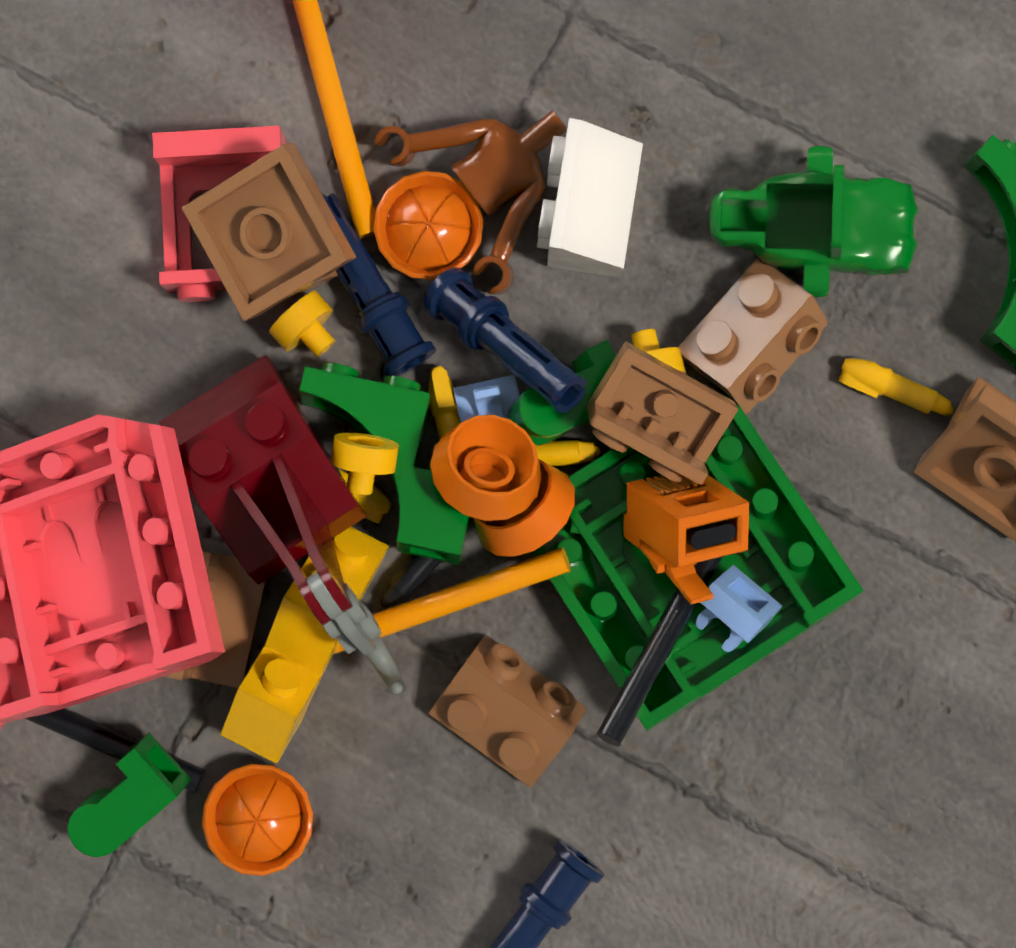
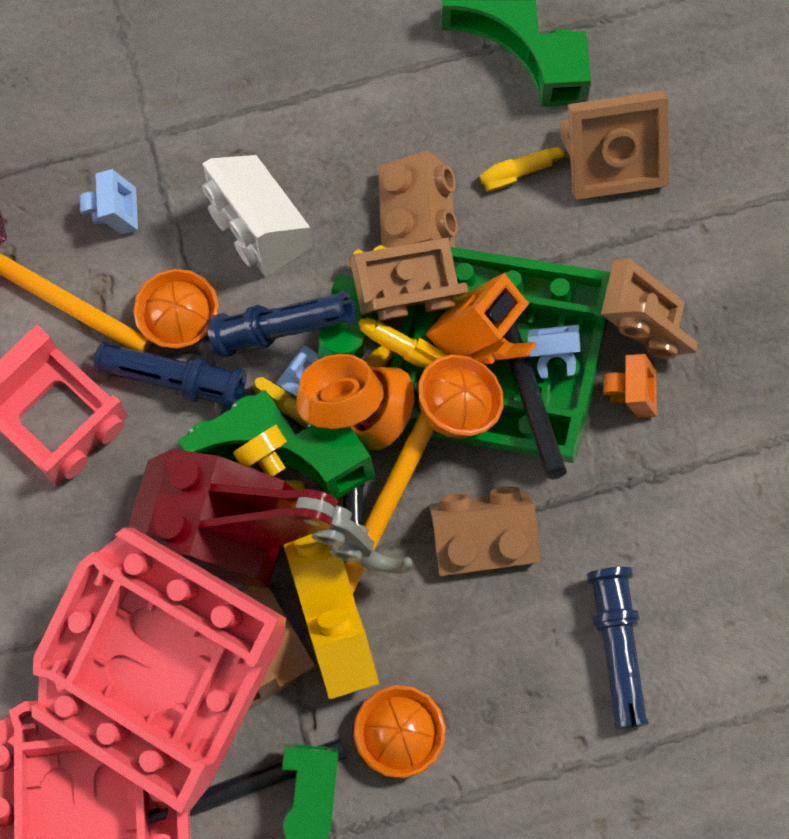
camera: 45 degrees left, 15 degrees down
medium nougat bracket [181,143,357,321] -> none
yellow tile [269,290,336,358] -> none
dark orange piece [375,110,567,295] -> none
green piece [709,146,918,297] -> none
none -> light blue tile [79,169,138,235]
none -> yellow piece [358,317,447,368]
none -> orange hat [419,354,504,439]
none -> medium nougat bracket [601,258,698,359]
none -> orange tile [603,354,657,418]

